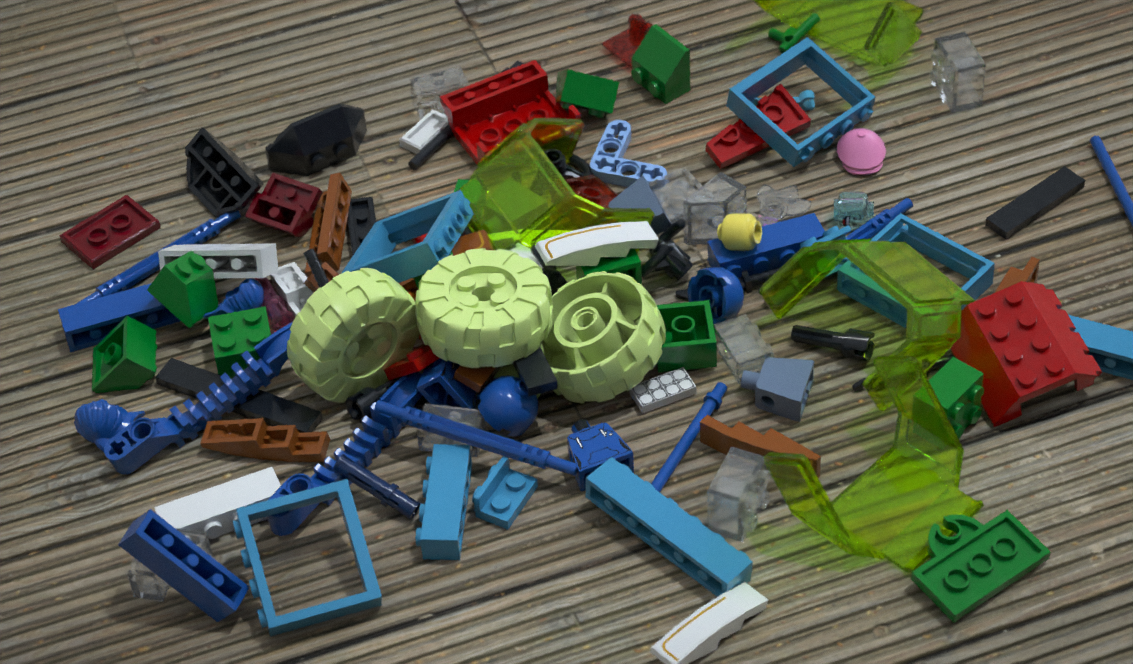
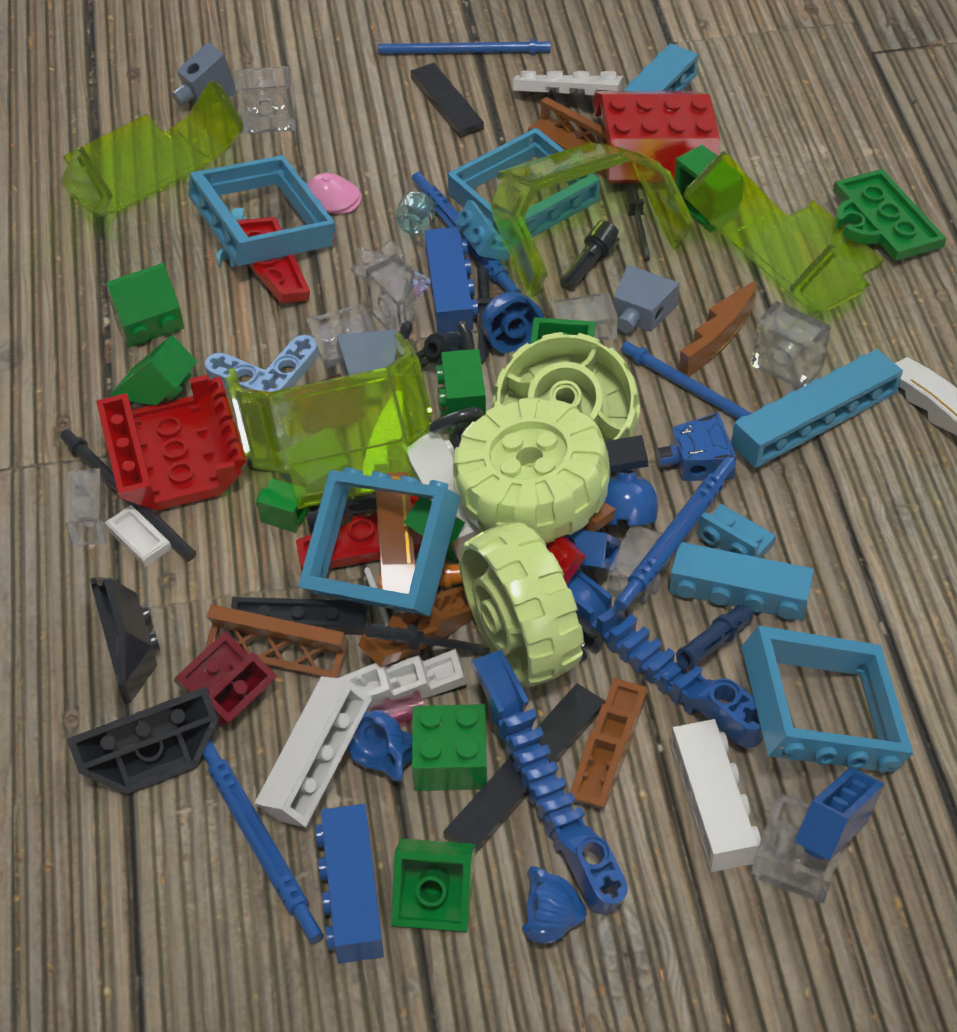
camera: 80 degrees left, 5 degrees up
dark red tile [59,195,161,270] -> none
green slope [147,251,218,329] -> none
white slope [535,221,659,266] -> none
clear red hinge [602,14,653,69] -> none
light yellow head [717,213,762,251] -> none
green hose [768,13,820,53] -> none
none -> sand blue torso [172,42,237,109]
none -> white wing [513,71,623,95]

